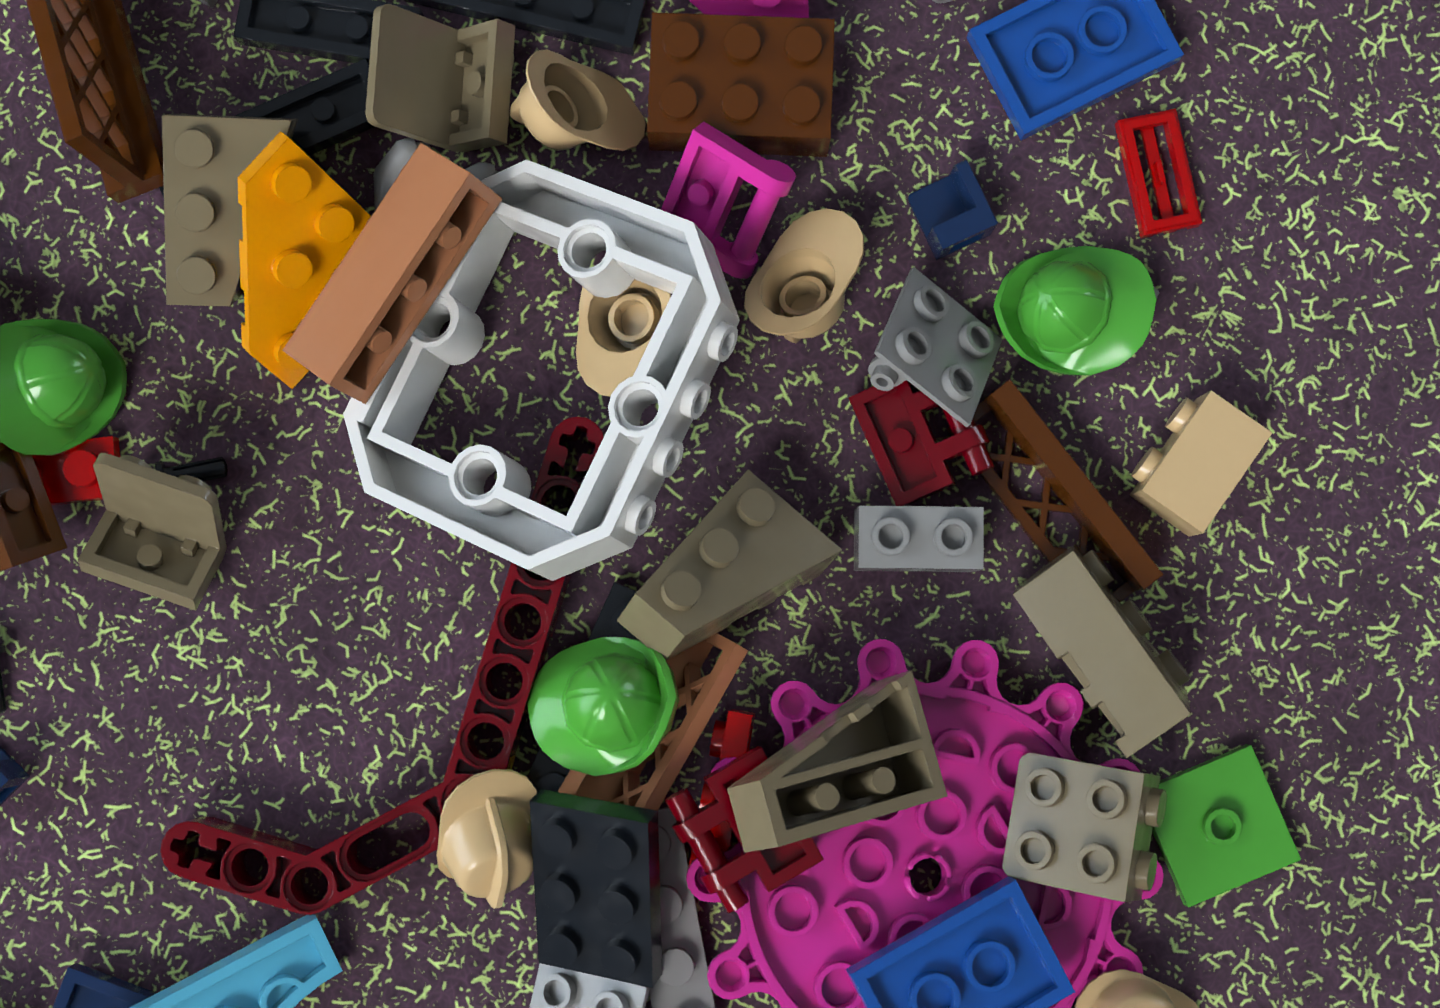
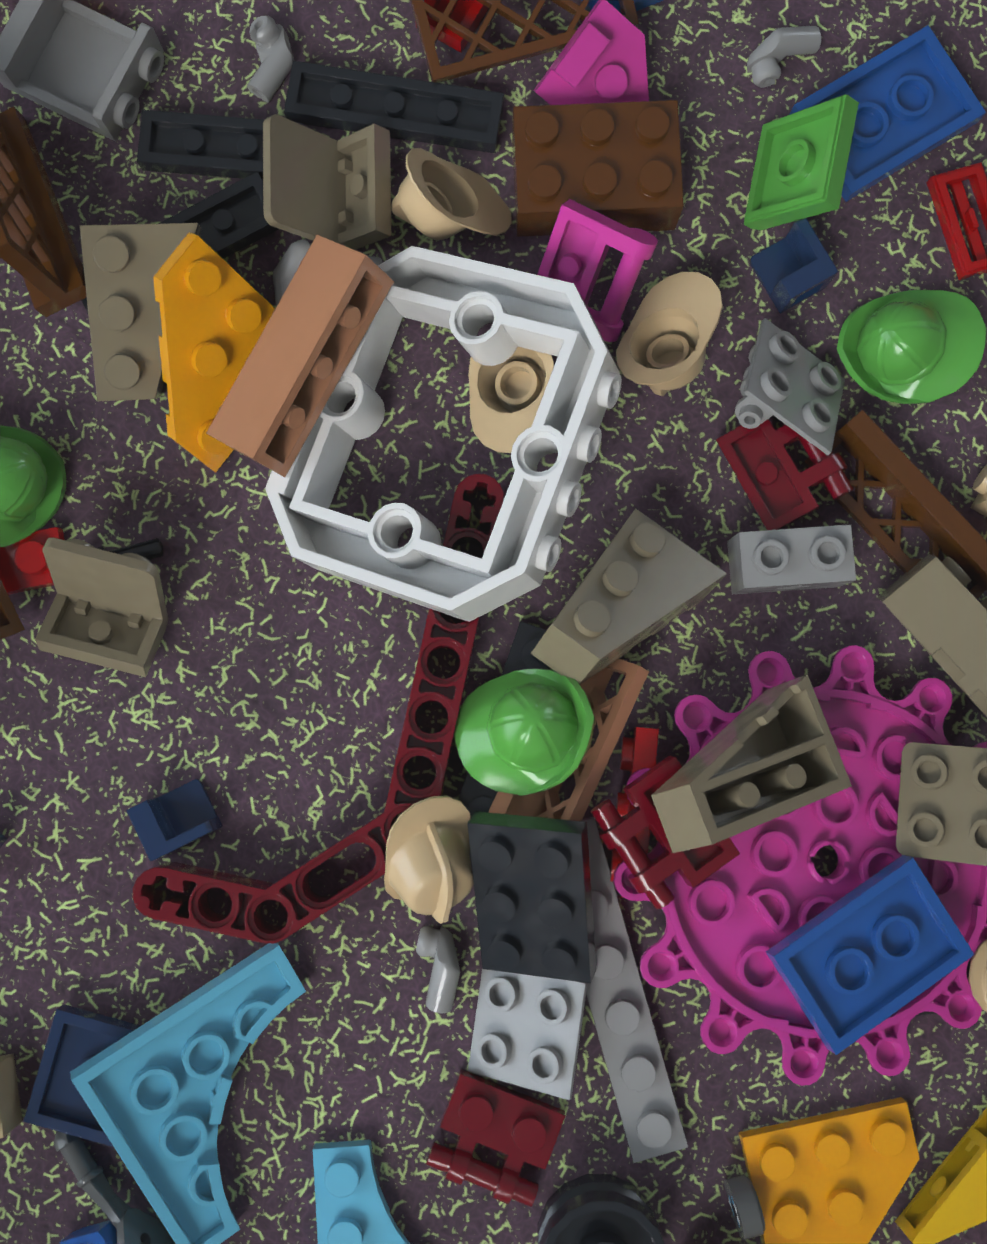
camera: 10 degrees left, 0 degrees up
none -> dark blue panel [126,779,223,862]
none -> light grey arm [416,926,460,1013]
none -> bright green plate [744,94,859,231]

